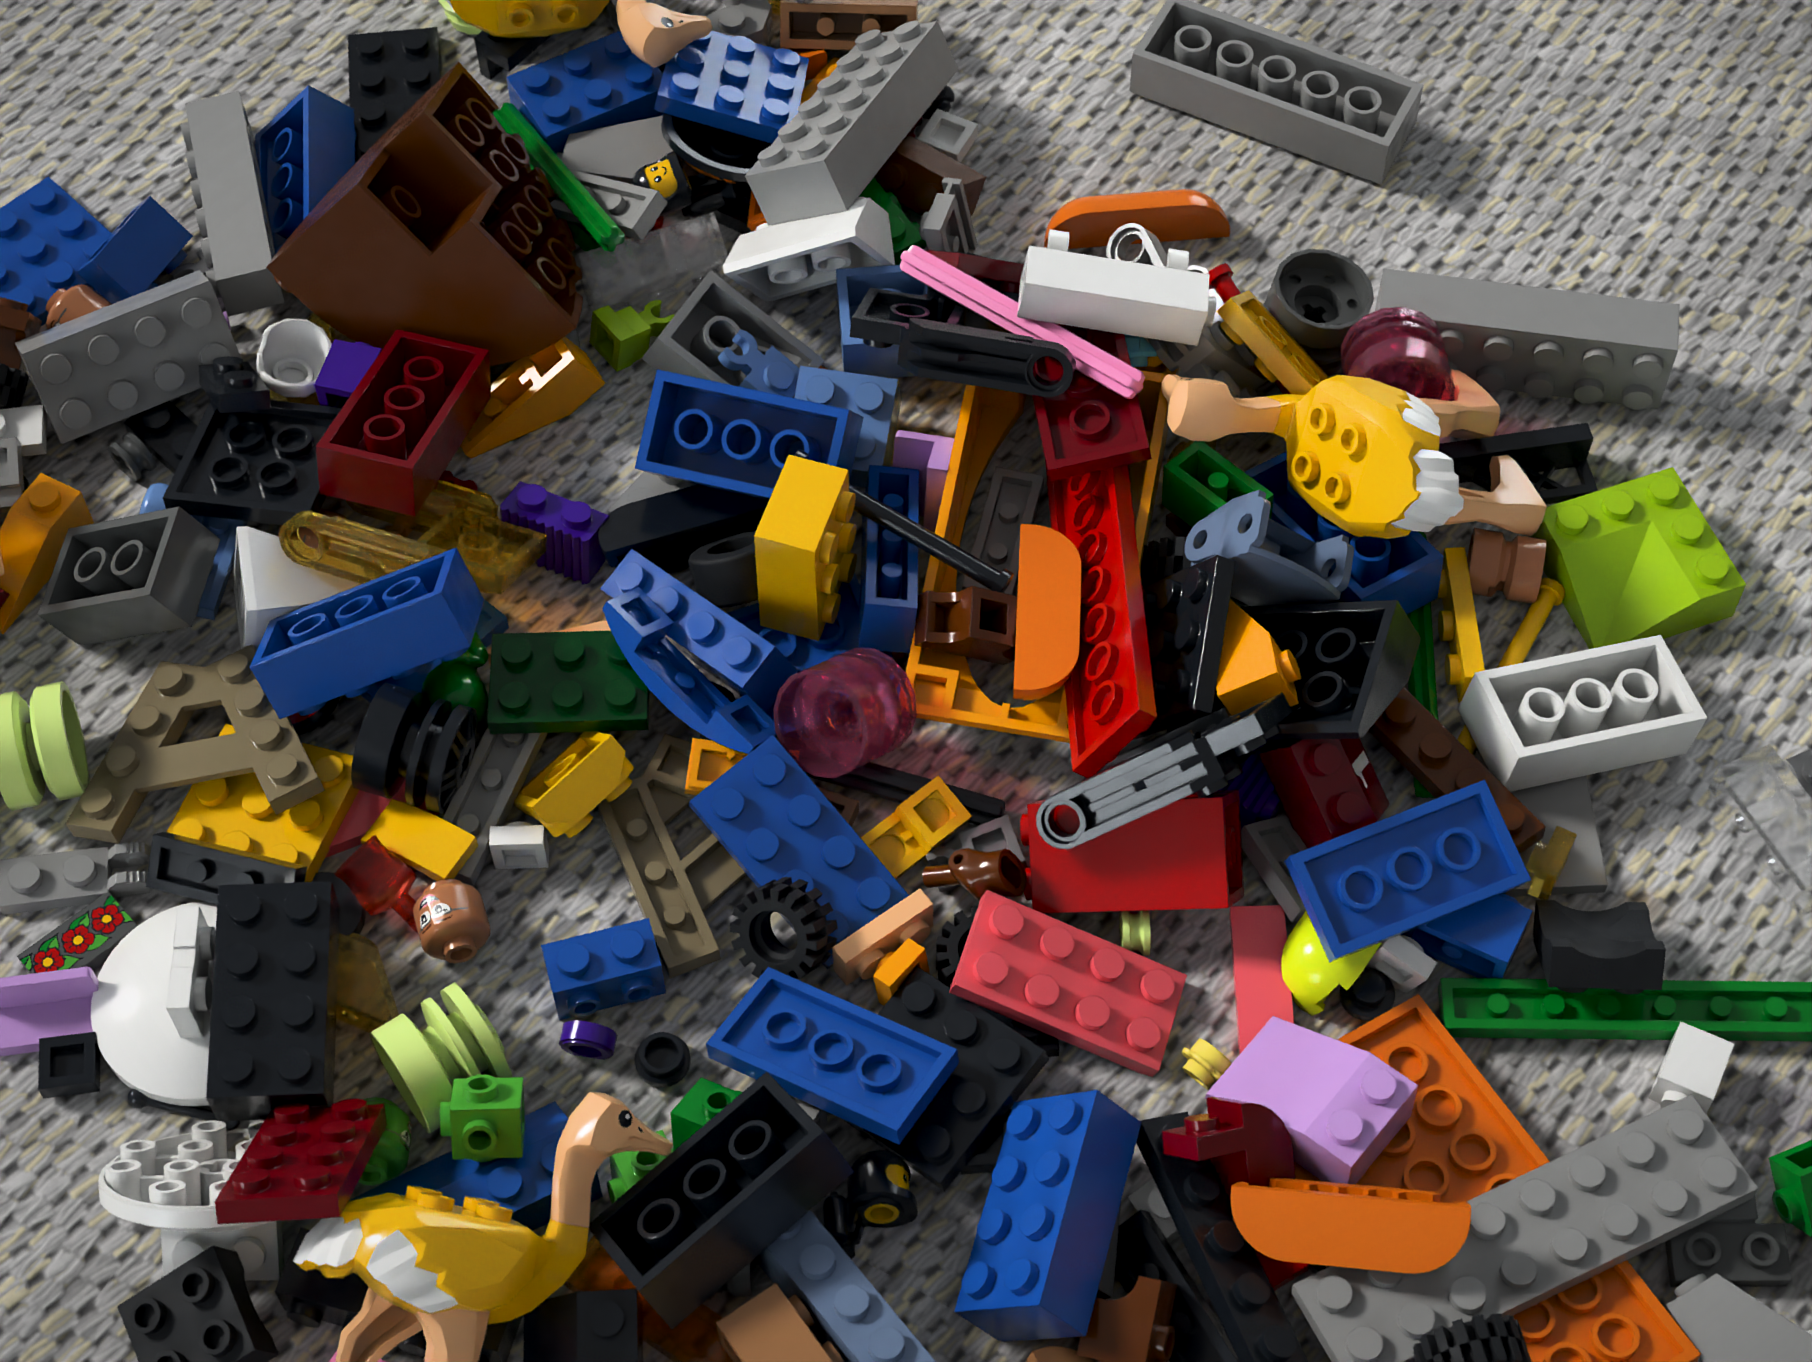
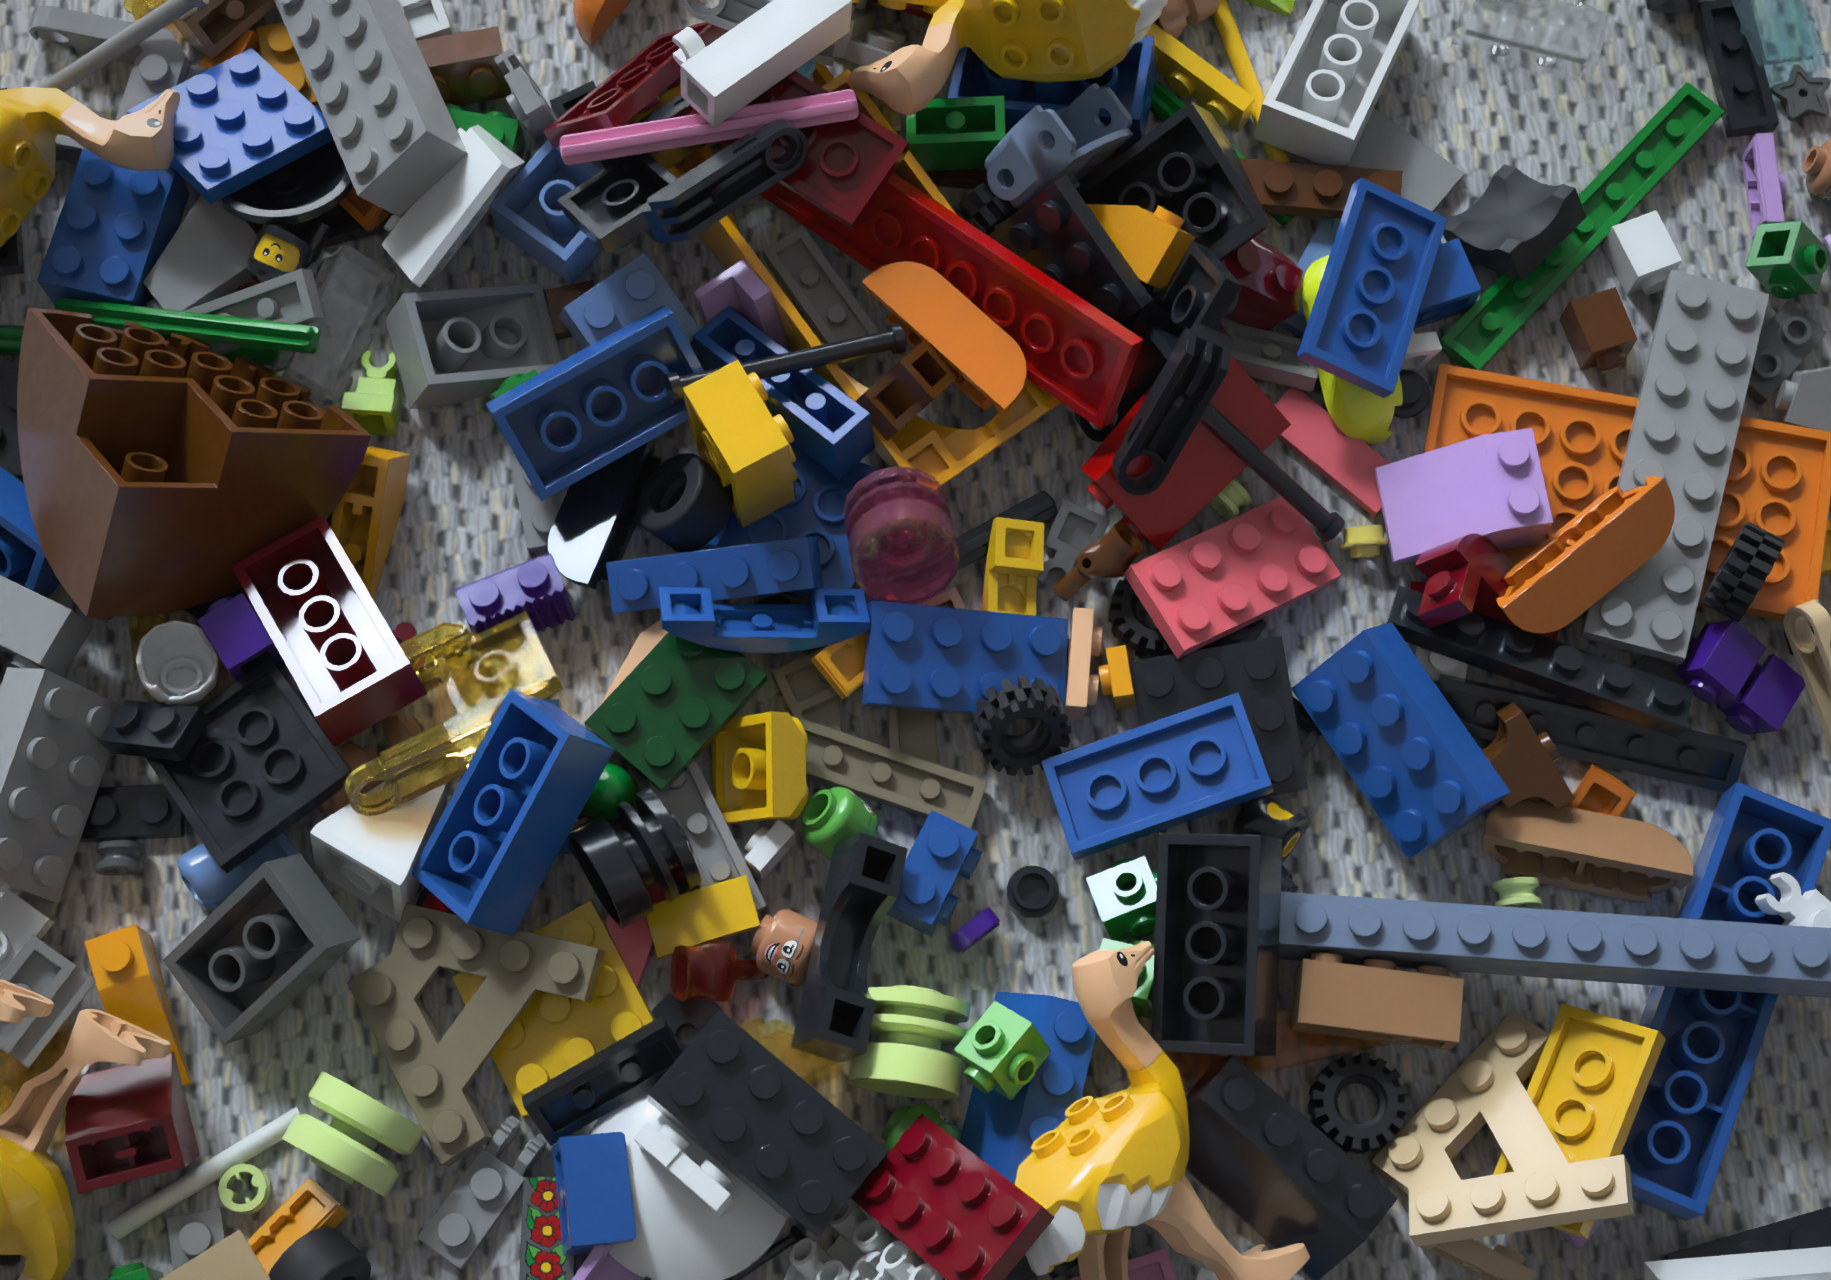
camera: 50 degrees left, 15 degrees up
medium blue plate [718,329,800,398] -> none
clear yellow plate [1526,826,1577,900] -> none
none -> blue panel [552,1132,636,1256]
none -> black arch [791,832,908,1063]
none -> bright green head [801,787,878,861]
none -> black bar [1200,403,1345,542]
none -> reddish brown brick [1560,287,1638,371]

